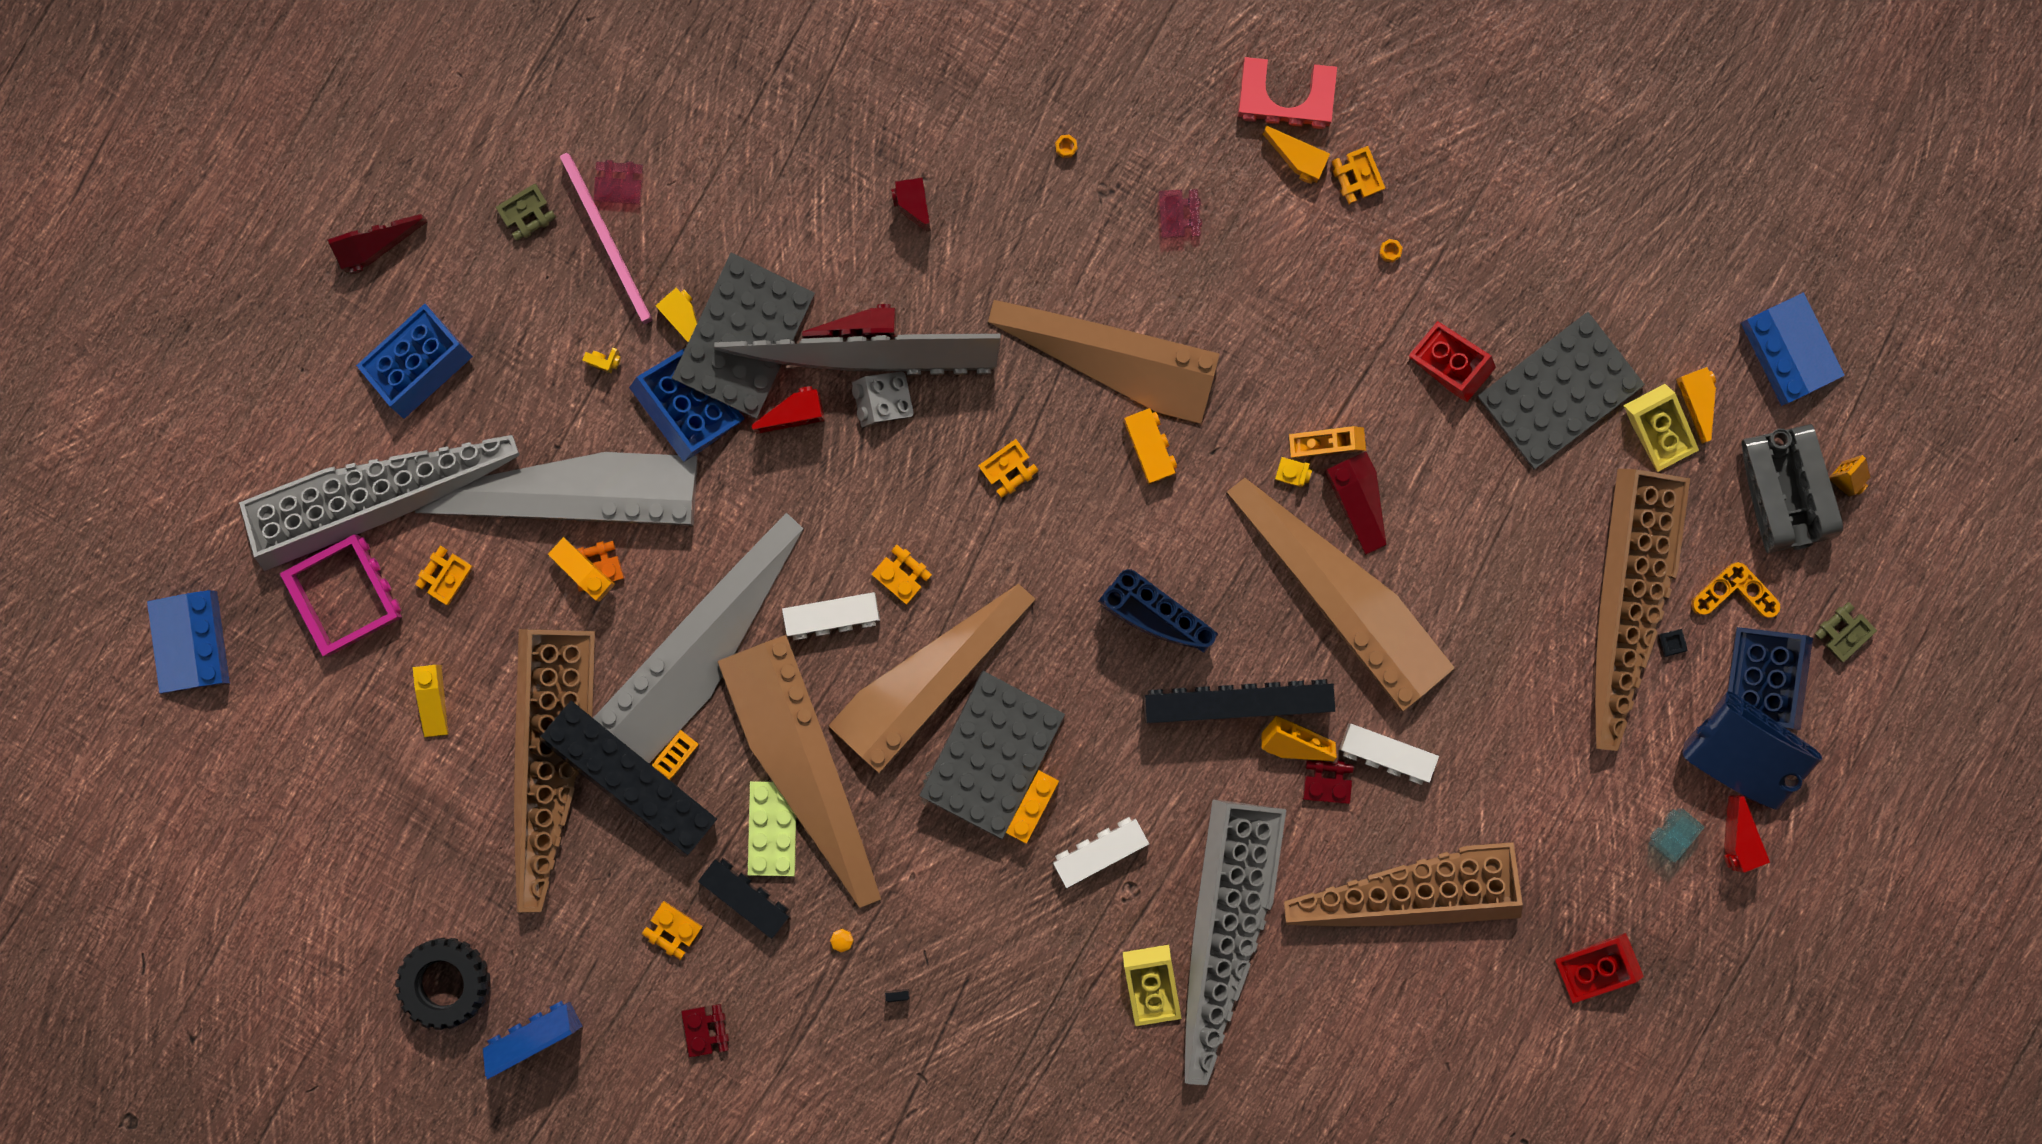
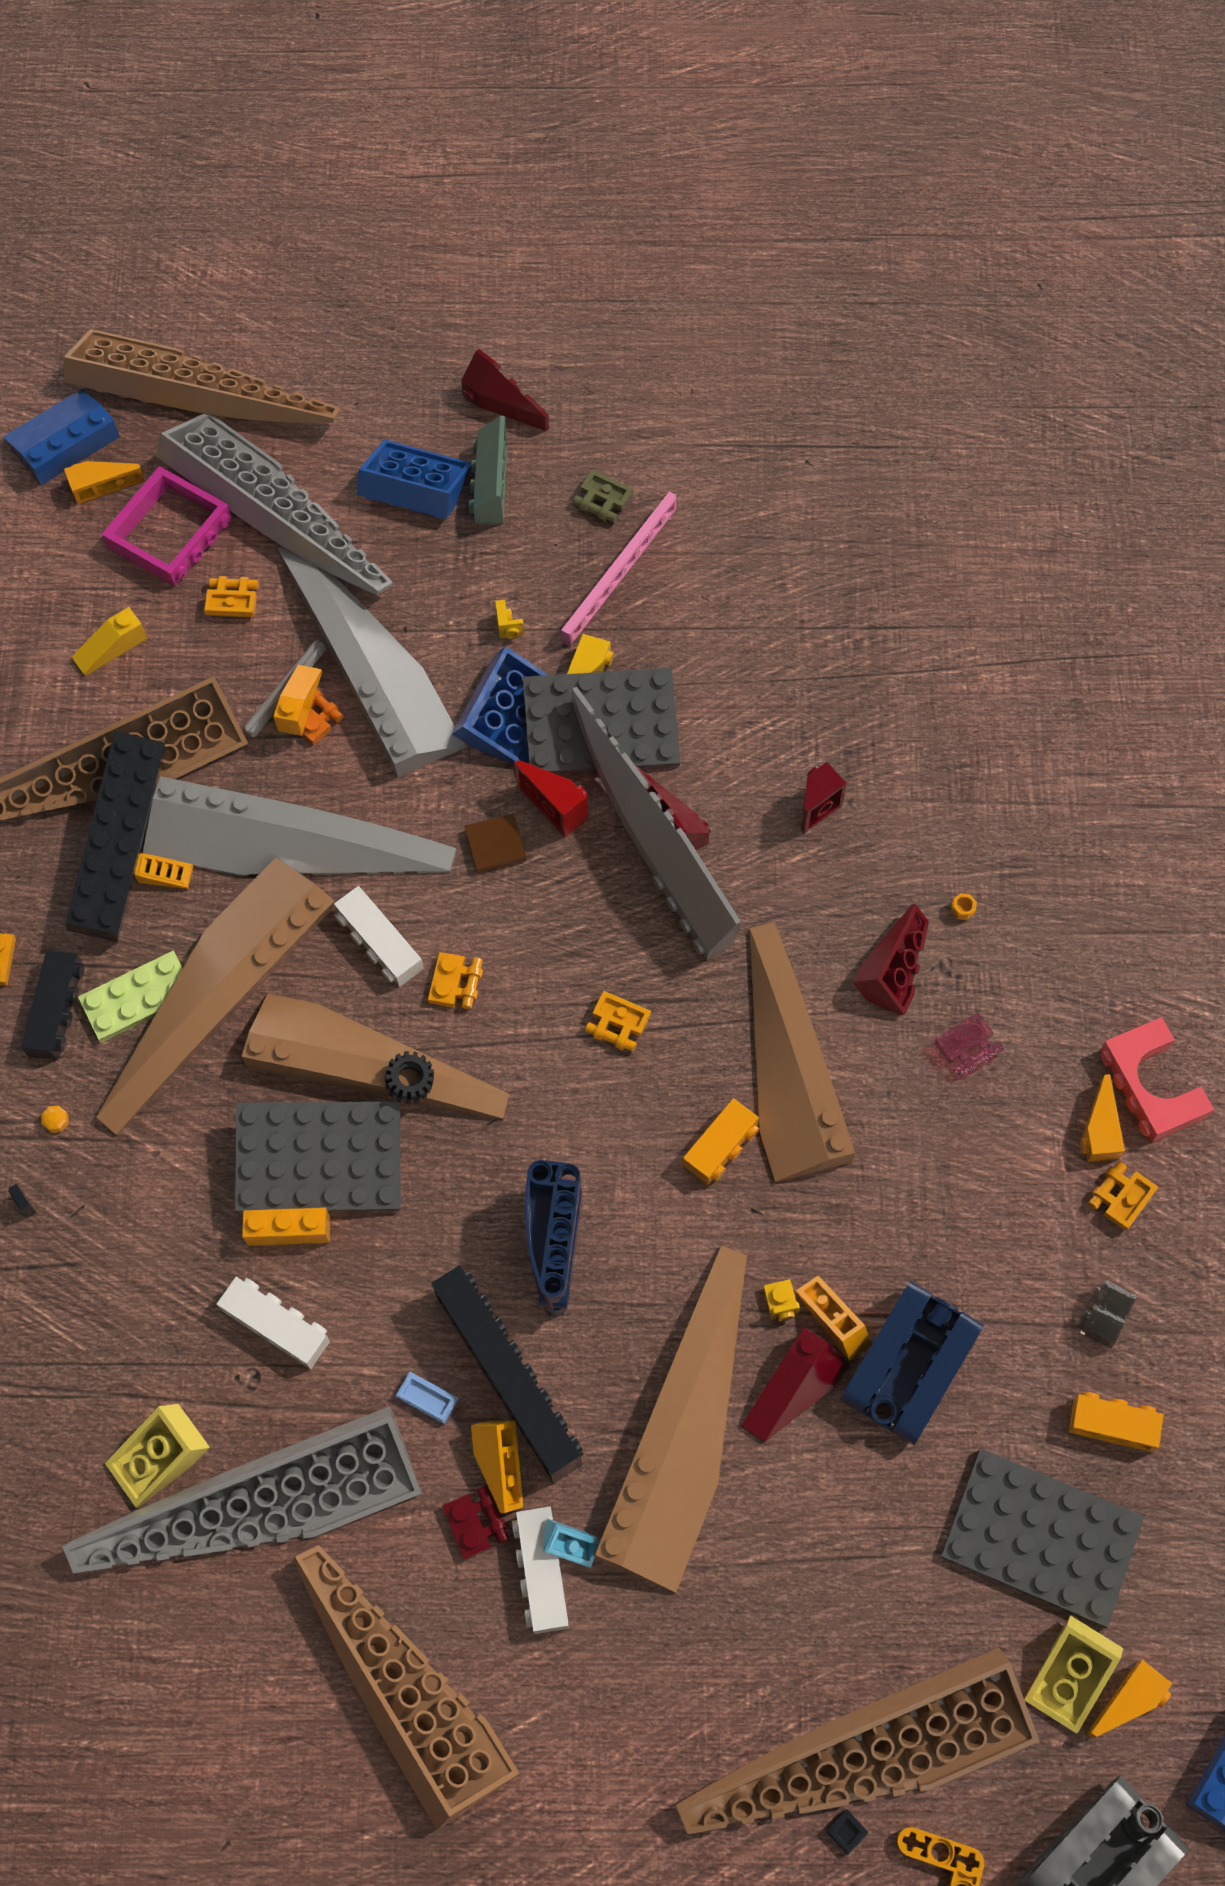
camera: 60 degrees right, 20 degrees down
clear pink plate [593,160,643,205] -> none
light grey bracket [852,372,914,427] -> none
light orange tile [1379,239,1403,263] -> none
red slope [1409,321,1496,402] -> none
none -> medium nougat wedge [64,329,341,423]
none -> light orange slope [64,461,145,504]
none -> light grey axle [244,640,326,737]
none -> black tyre [385,1051,434,1104]
none -> light blue tile [396,1372,459,1425]
none -> reddish brown tile [465,813,527,874]
none -> sand green slope [469,416,507,524]
none -> medium azure slope [543,1518,601,1568]
none -> dark blue panel [840,1280,984,1446]
none -> dark red wedge [853,904,929,1015]
none -> light orange brick [1068,1392,1164,1453]
none -> clear smoke brick [1079,1280,1137,1348]

